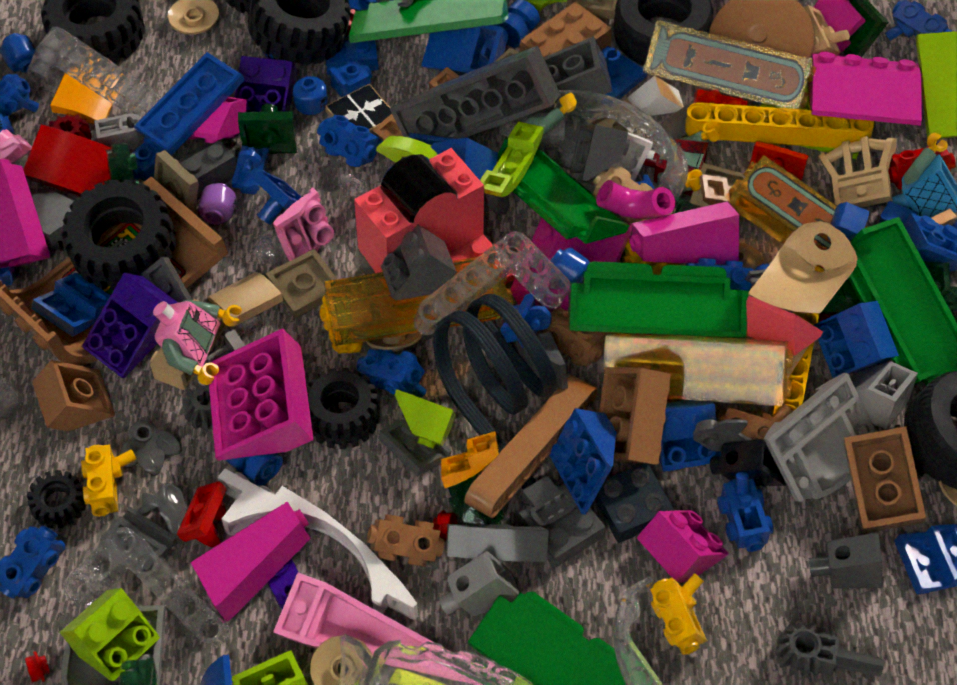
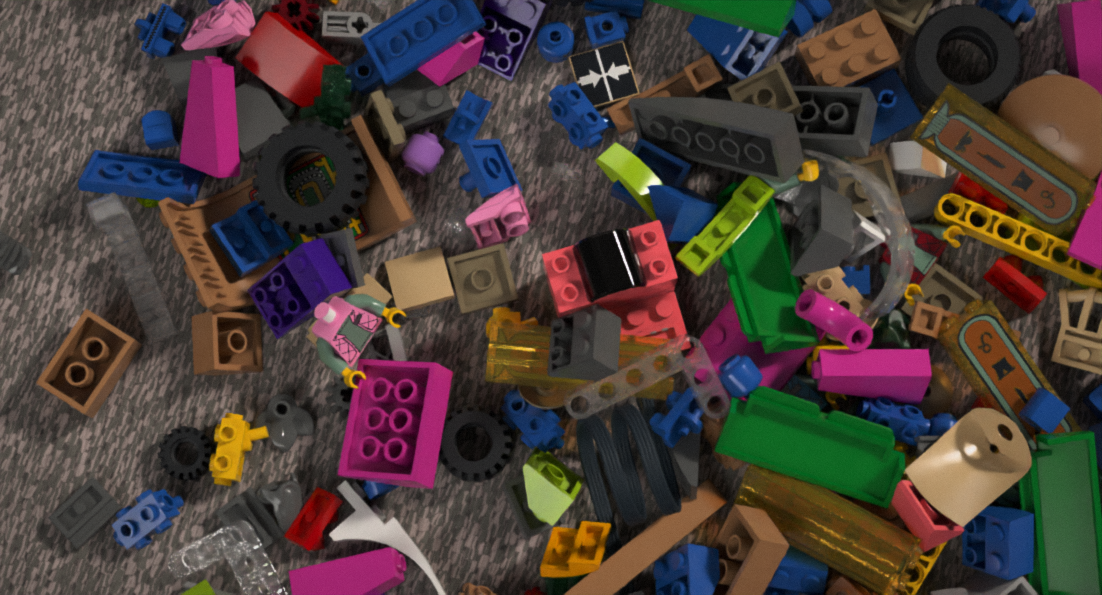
camera: 25 degrees right, 25 degrees up
dark green tile [238,104,297,154] -> none

